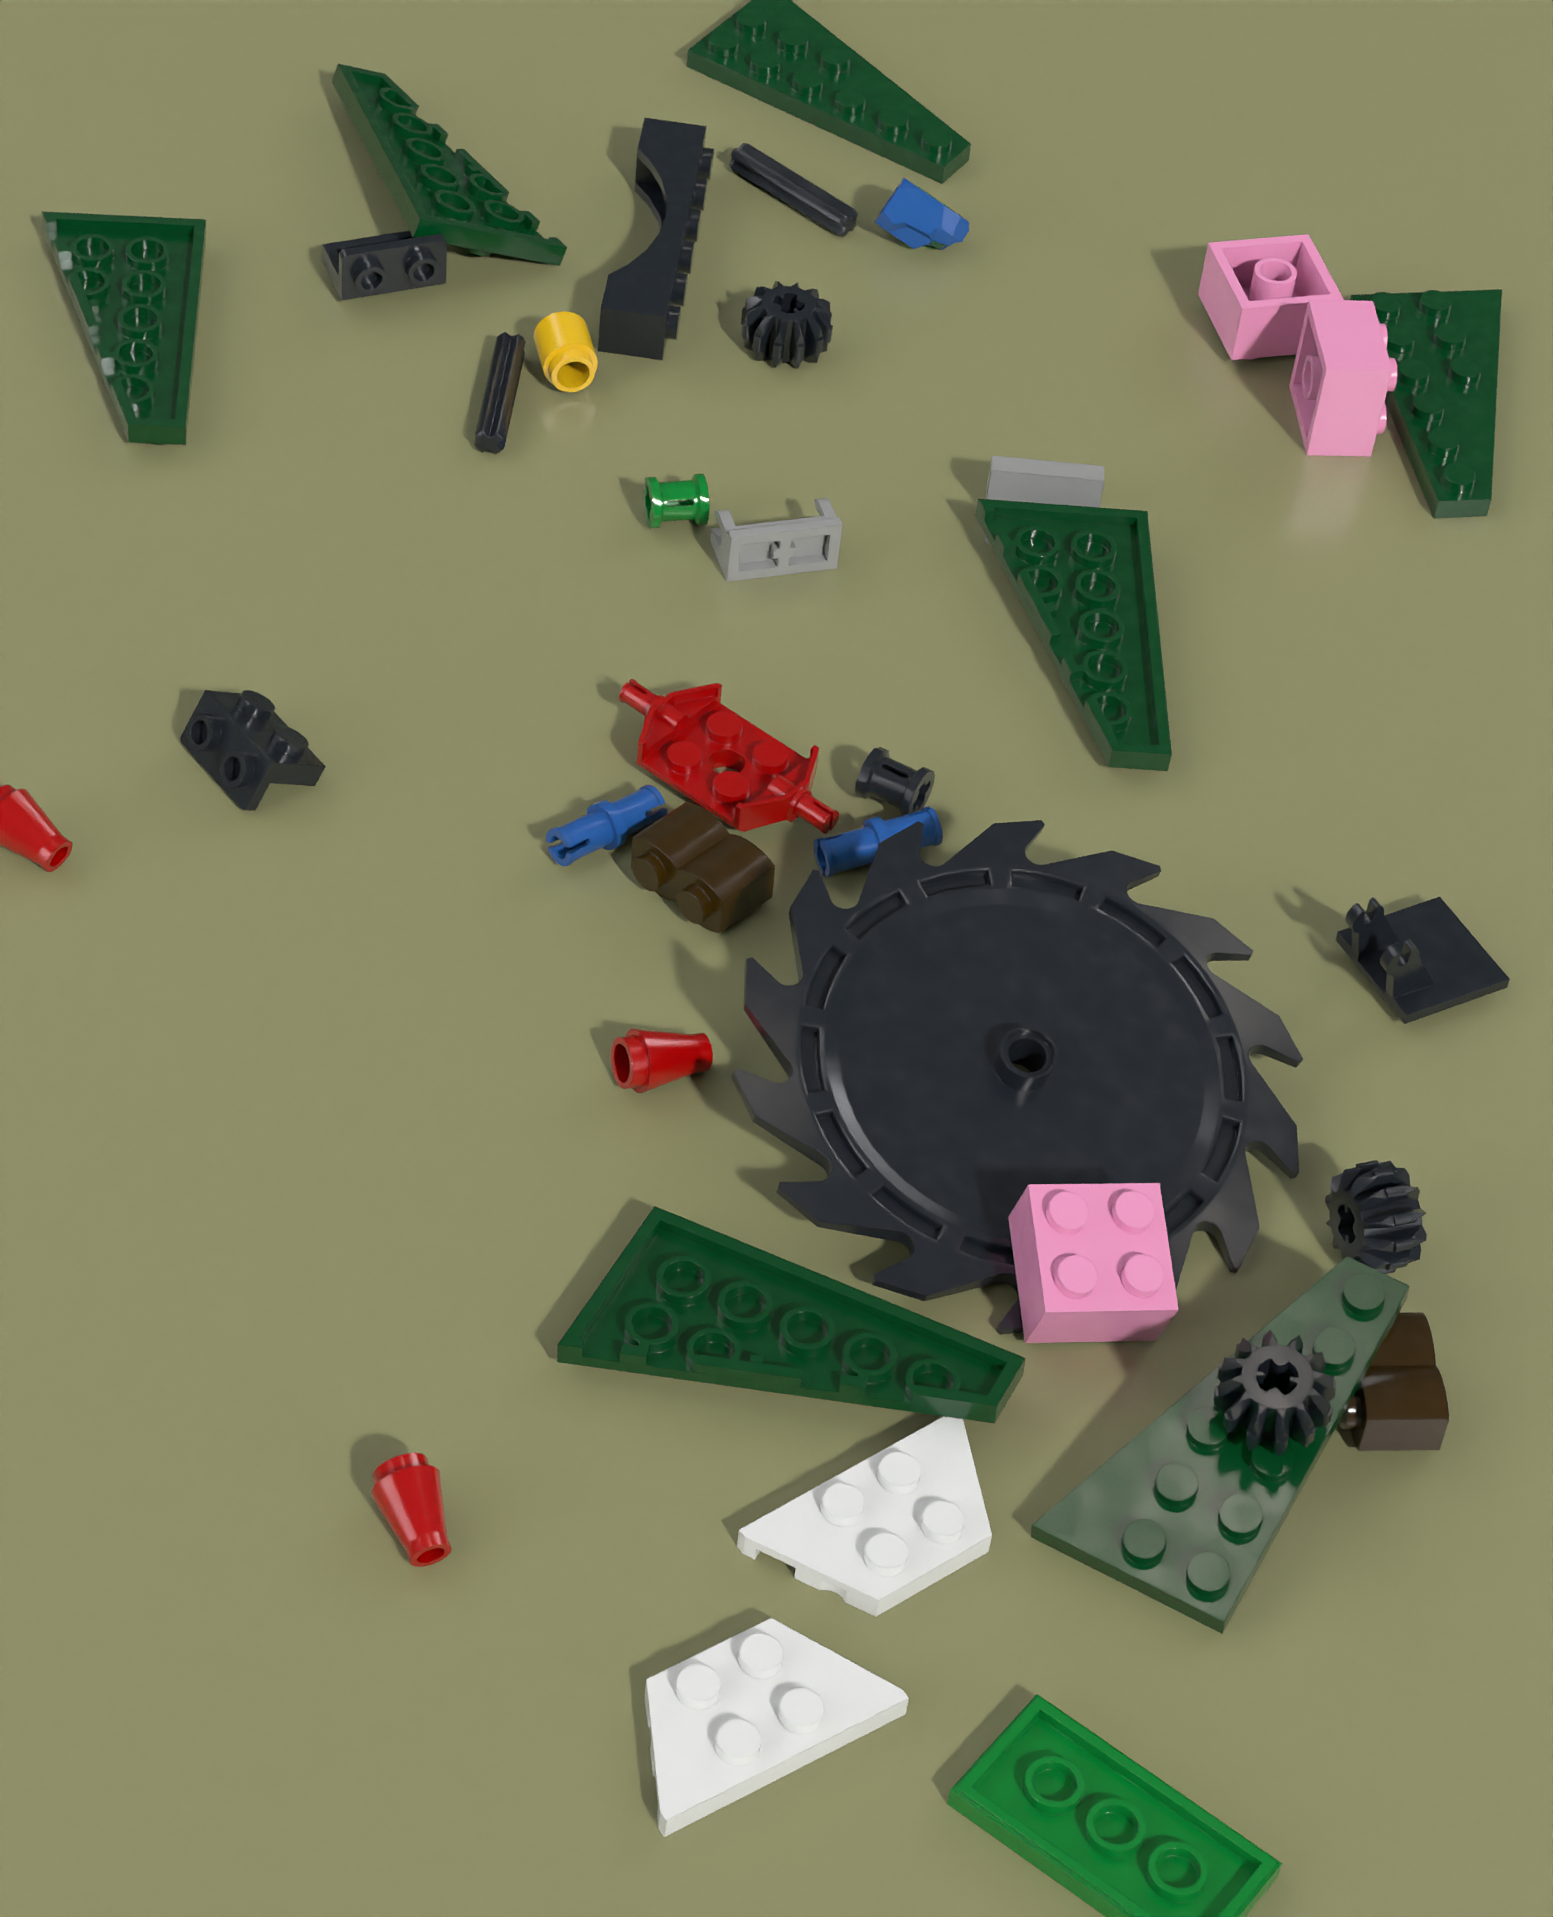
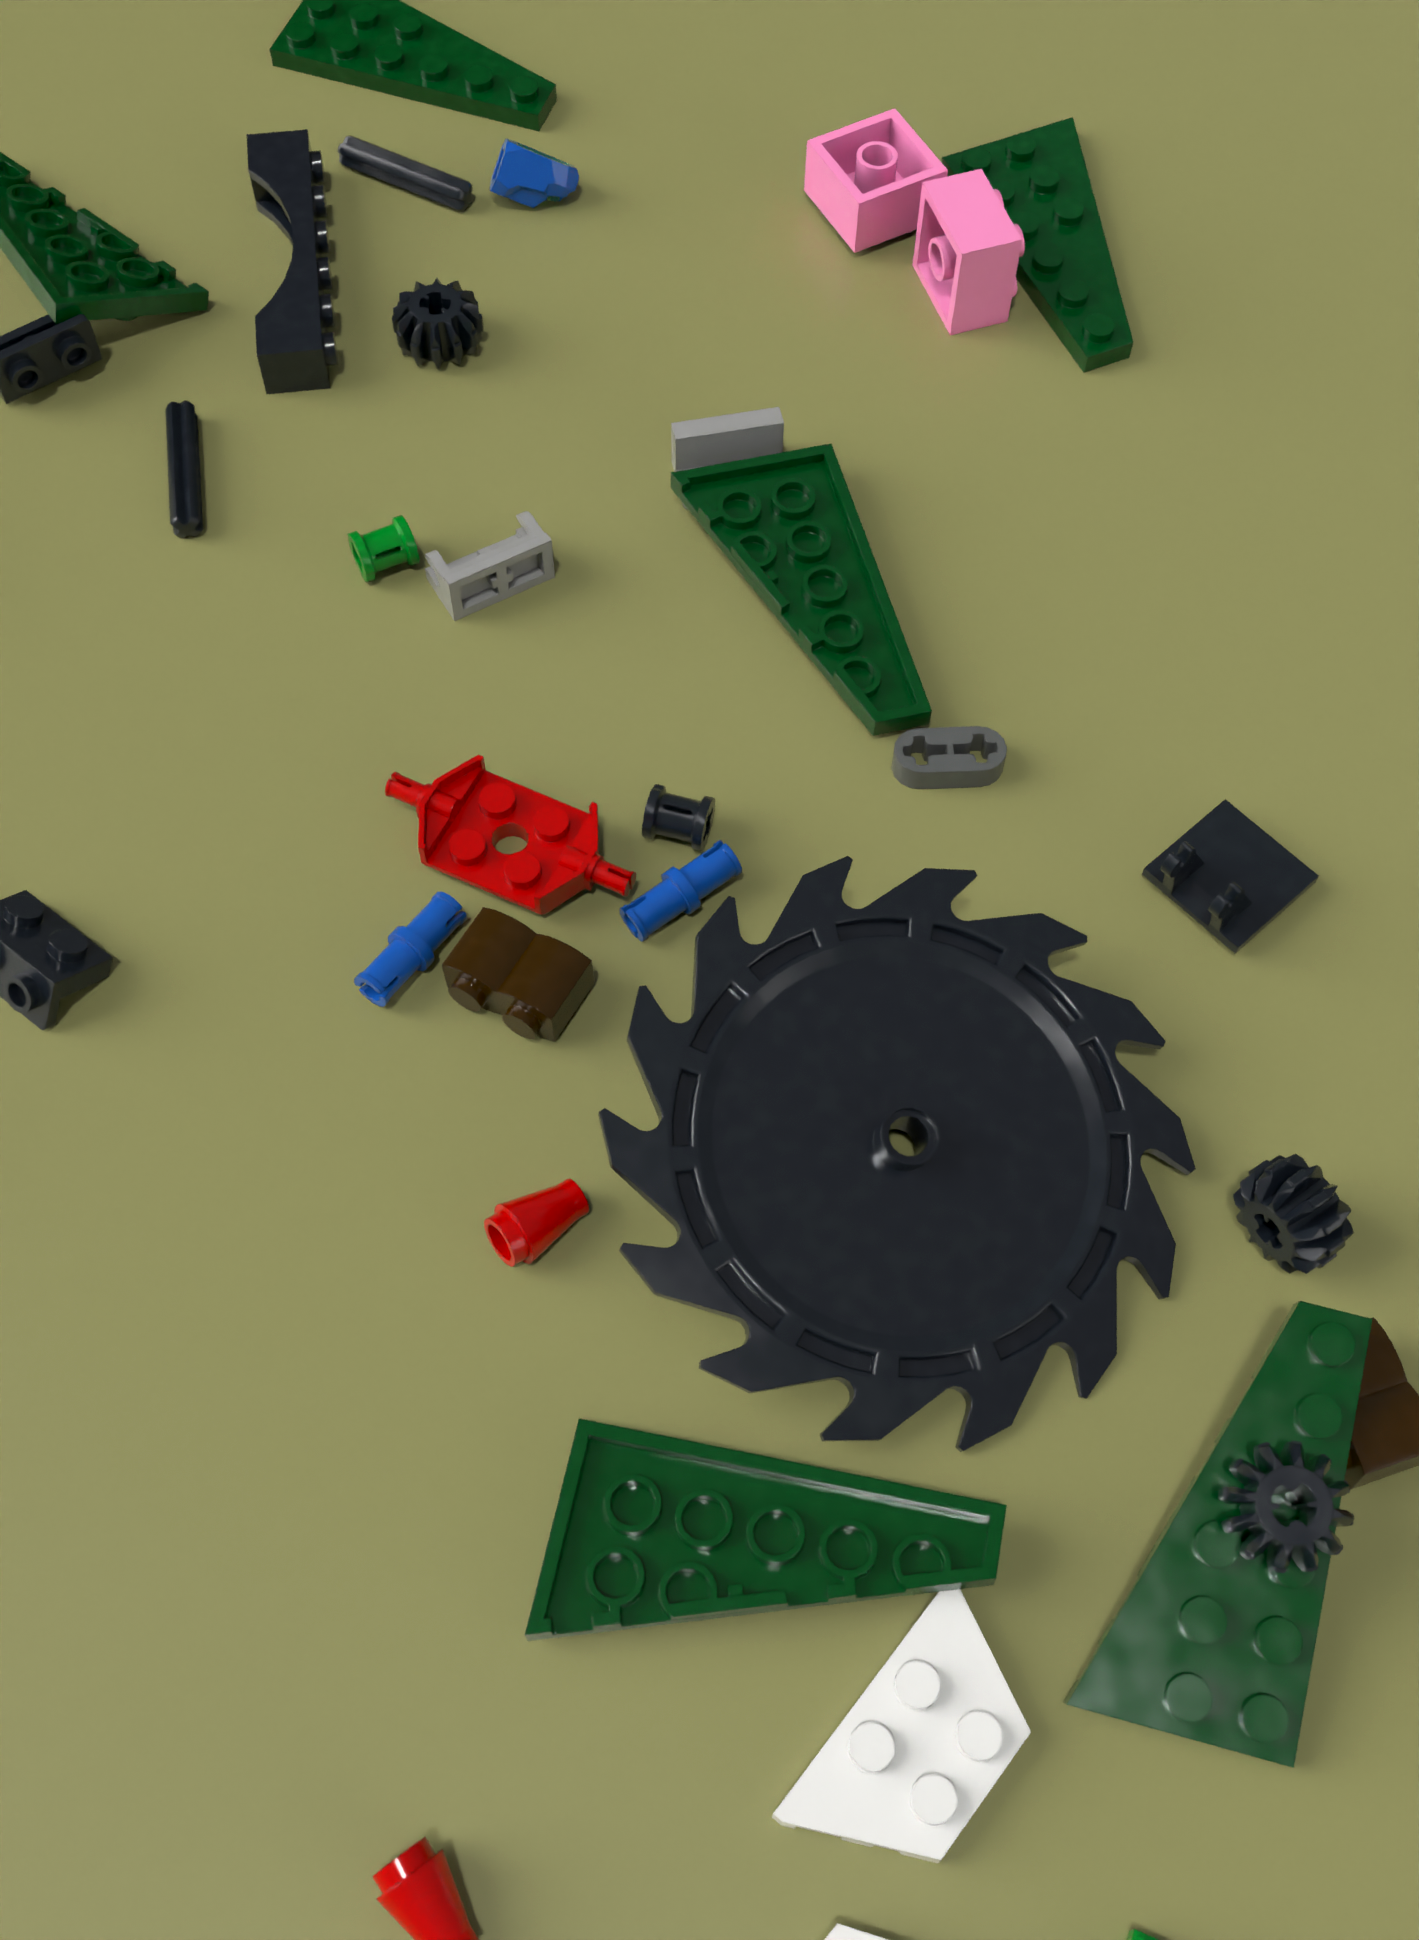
camera: 10 degrees left, 15 degrees up
yellow brick [533,311,598,392] -> none
bright pink brick [1008,1183,1179,1343] -> none
none -> dark grey beam [891,726,1007,789]

